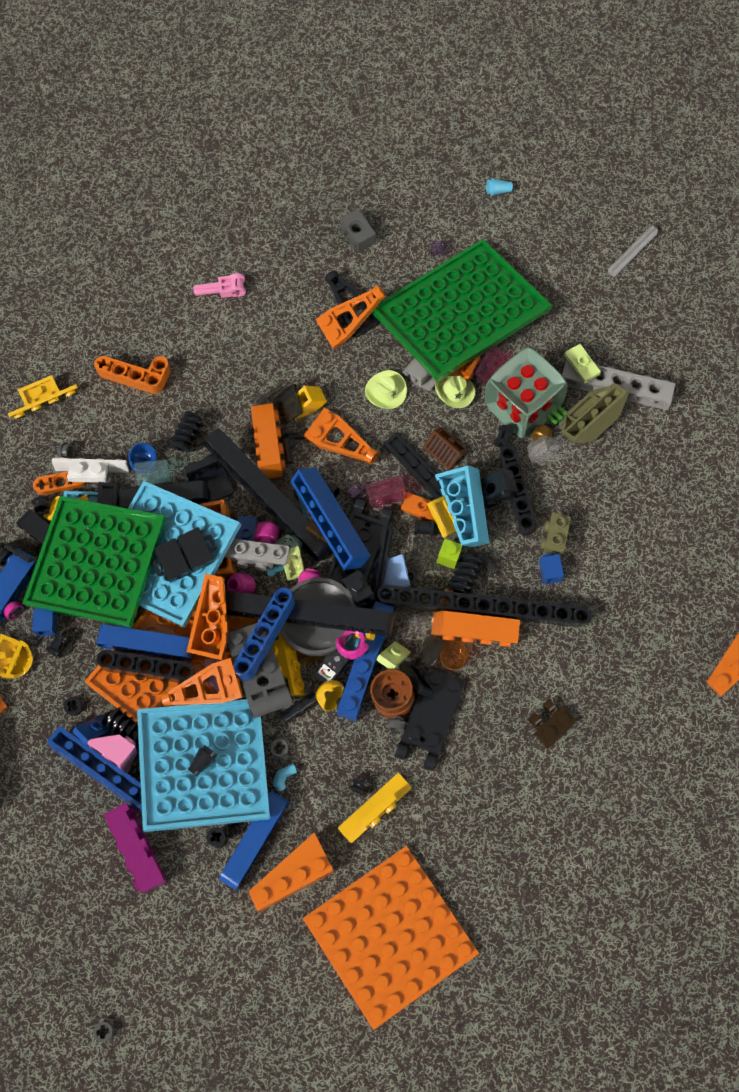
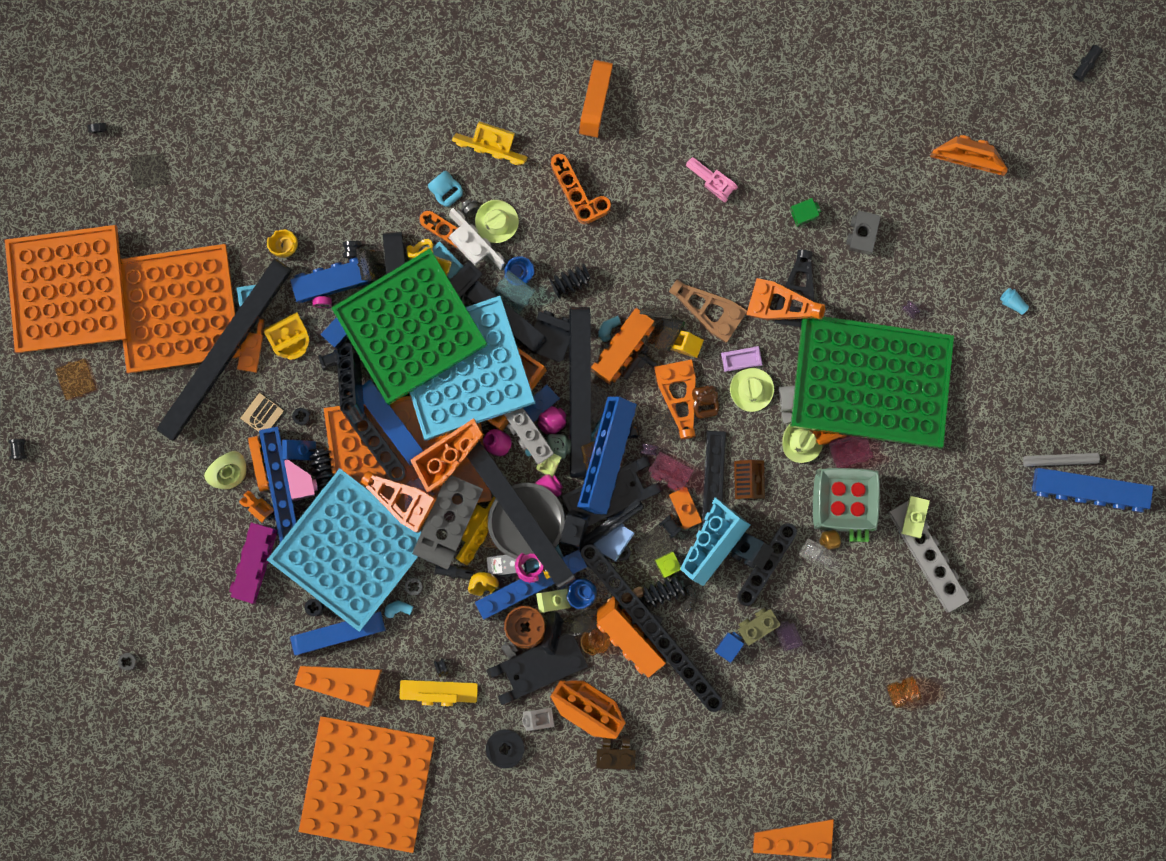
camera: 45 degrees right, 15 degrees up
black bush [32,495,51,512] -> none
black piece [153,527,218,583] -> none
black cone [188,745,217,776] -> none
blue beam [233,587,295,681] -> none
yellow tile [427,496,456,538] -> none
black bush [493,425,515,448] -> none
olive wedge [561,383,629,443] -> none
none -> yellowish green hat [204,451,246,489]
none -> piece [239,392,285,433]
none -> orange plate [239,491,274,523]
none -> orange beam [248,436,270,492]
none -> black beam [337,343,364,424]
none -> medium azure piece [428,171,463,207]
none -> yellowish green hat [475,200,519,243]
none -> black plate [486,729,525,769]
none -> light grey bracket [522,707,554,731]
none -> orange wedge [550,681,626,739]
none -> blue hair [567,579,597,609]
none -> orange beam [579,60,613,138]
none -> medium azure arm [598,316,622,342]
none -> medium nougat plate [669,279,747,343]
none -> reddish brown piece [692,385,719,419]
none -> lavender tile [721,346,762,372]
none -> clear purple slope [774,620,803,652]
none -> green brick [790,198,821,227]
none -> clear orange wheel [887,676,921,709]
none -> orange wedge [930,135,1008,176]
none -> blue brick [1032,468,1153,513]
none -> black pin [1072,45,1103,82]

